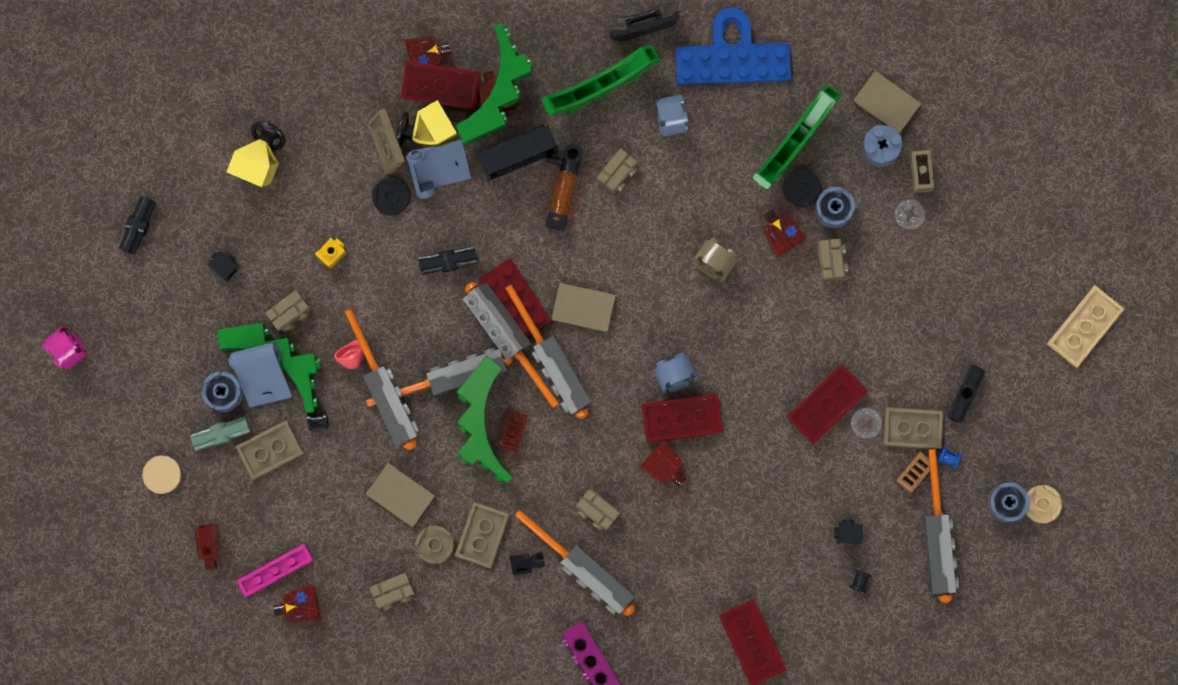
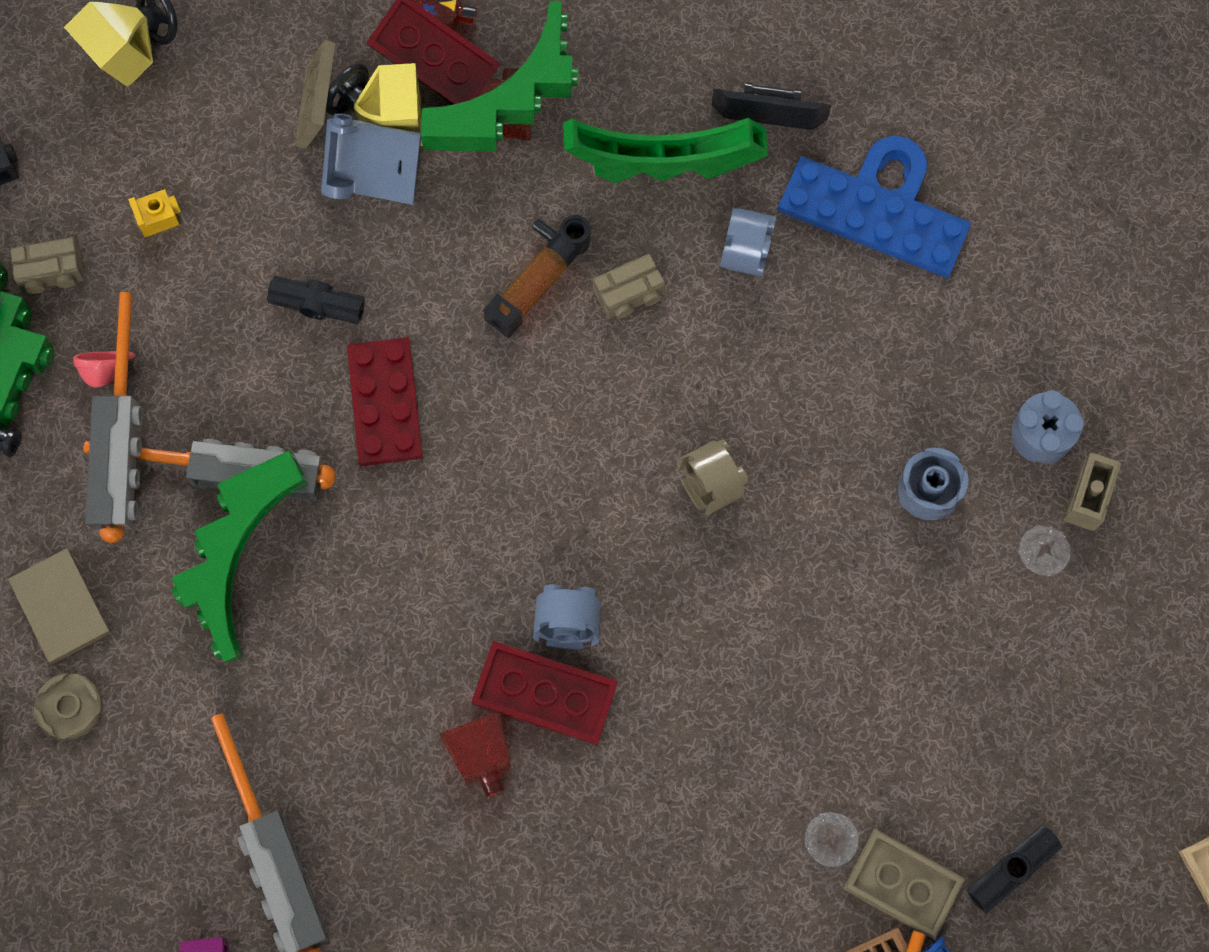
camera: 20 degrees right, 10 degrees down
black tile [372,178,410,216] -> none
dark tan tile [455,501,510,569] -> none
piece [463,282,559,408] -> none
black brick [478,124,558,182] -> none
clear red slope [499,410,528,452] -> none
piece [505,284,591,419] -> none
black plate [510,552,545,576] -> none
dark tan tile [551,283,616,333] -> none
dark tan brick [576,489,621,531] -> none
green arch [752,84,842,190] -> none
clear red torso [763,210,807,259] -> none
black tile [783,169,821,207] -> none
dark red plate [786,364,868,445] -> none
dark tan brick [817,239,848,281] -> none
dark tan tile [853,71,922,134] -> none

